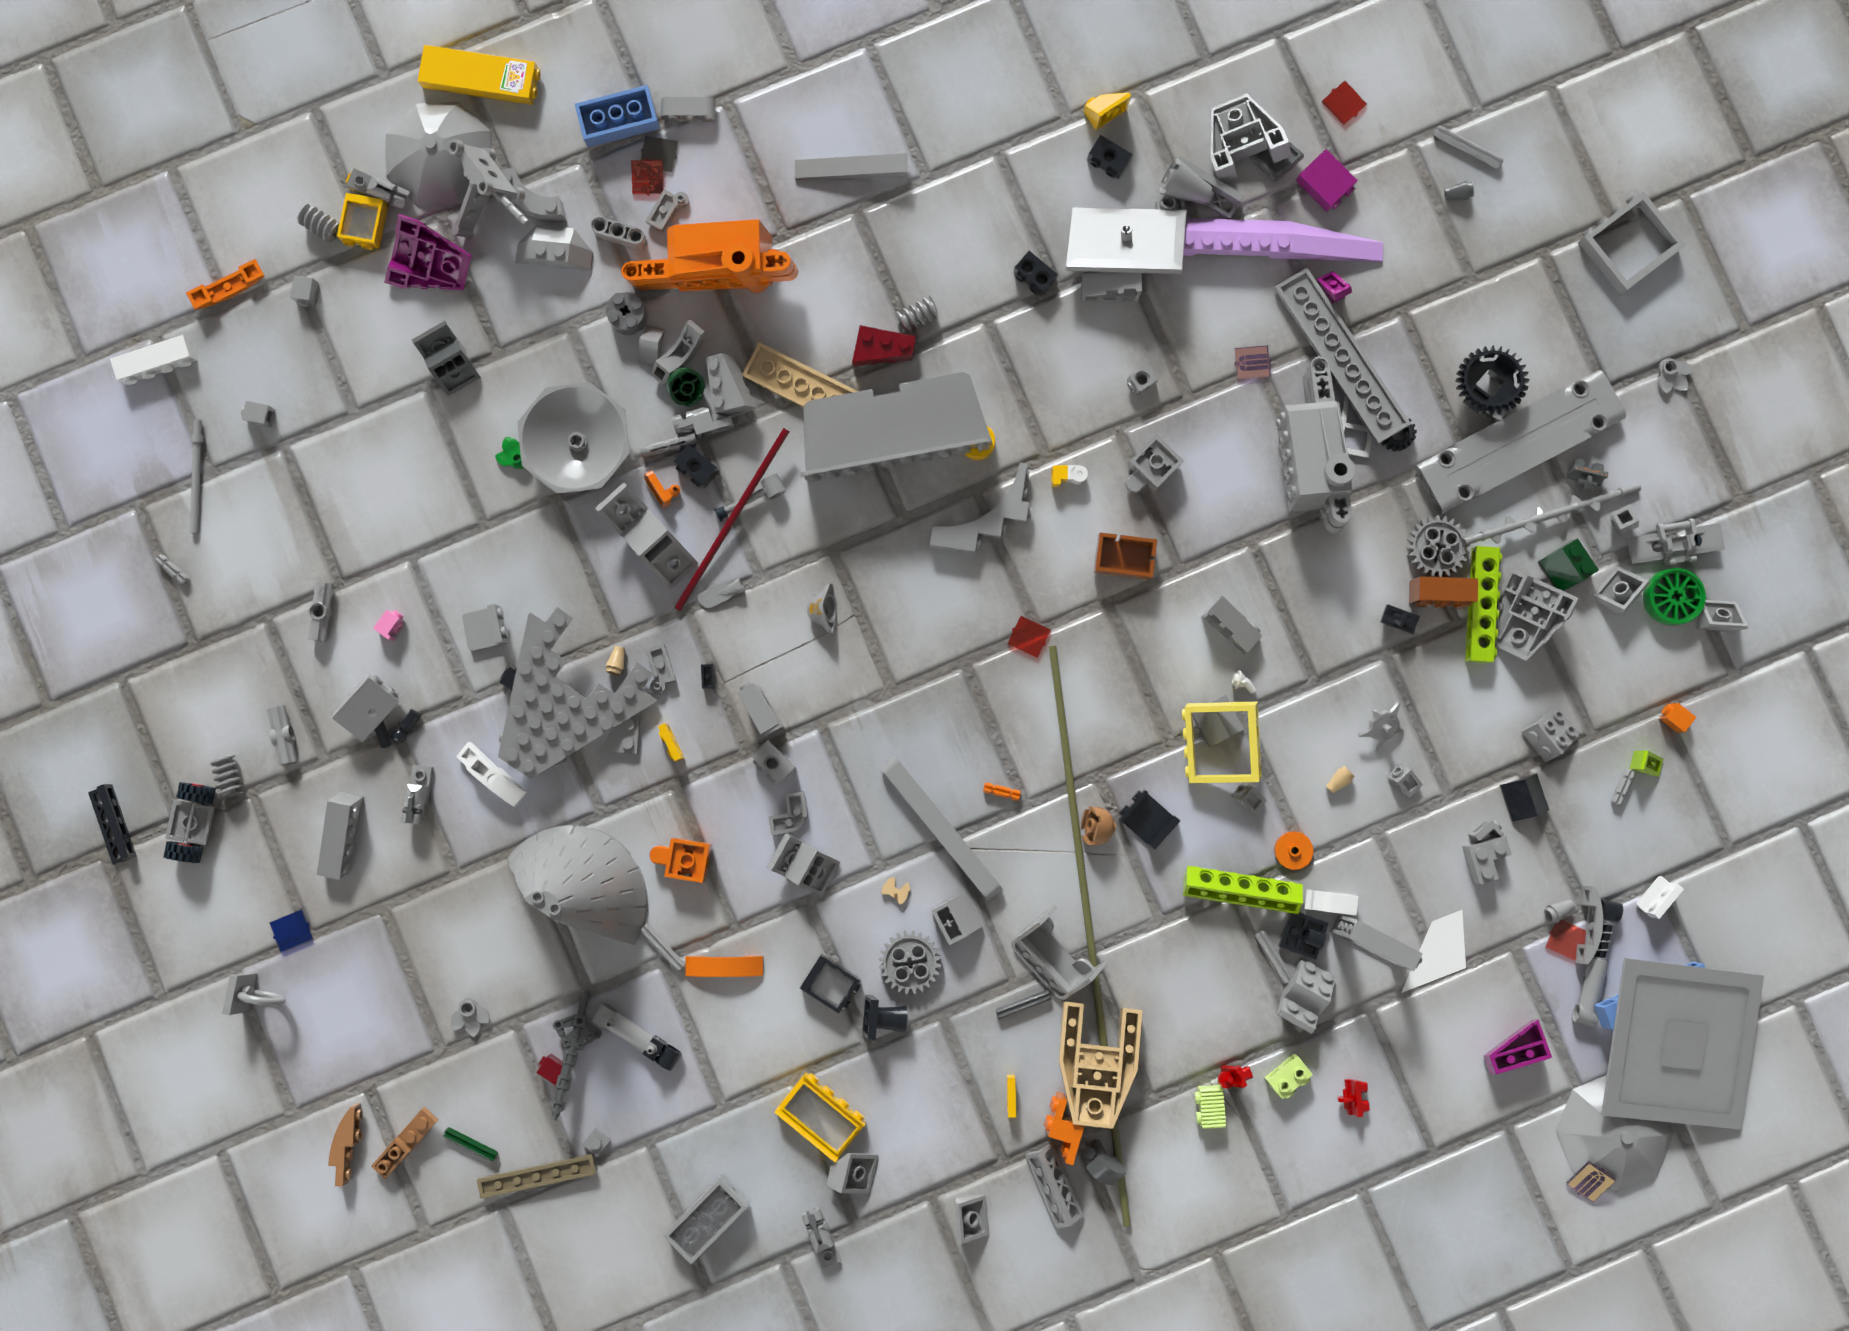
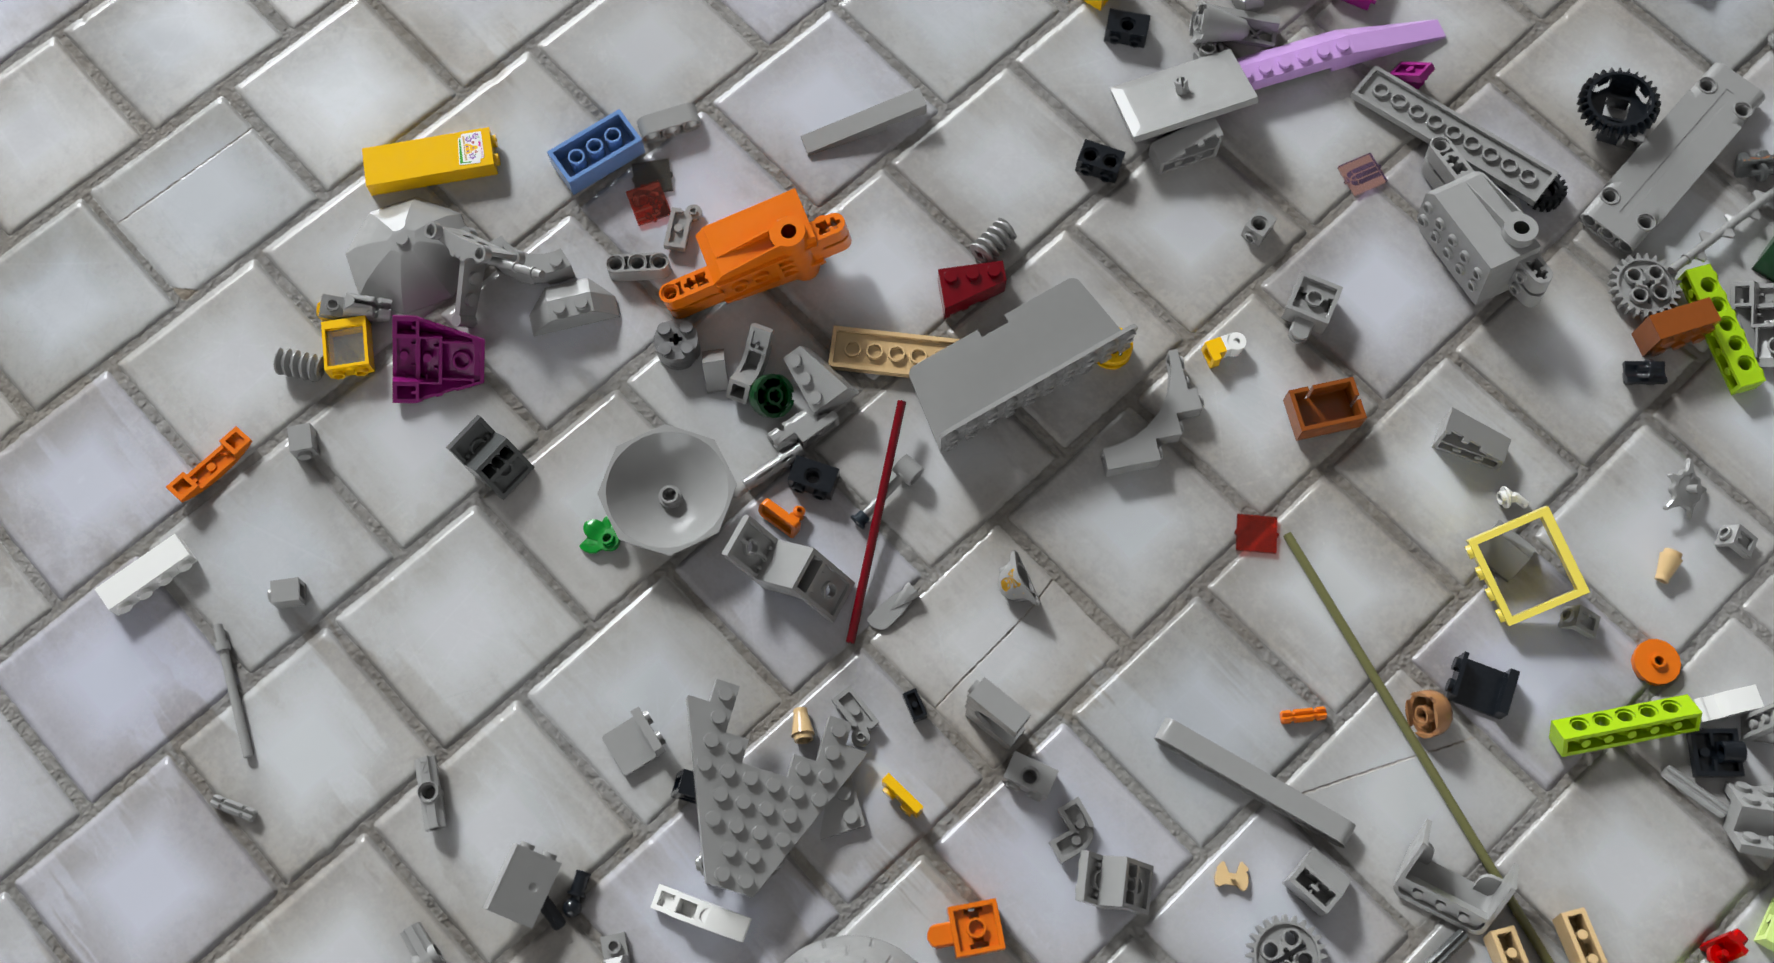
camera: 20 degrees left, 15 degrees down
bright pink brick [373,610,404,641] -> none

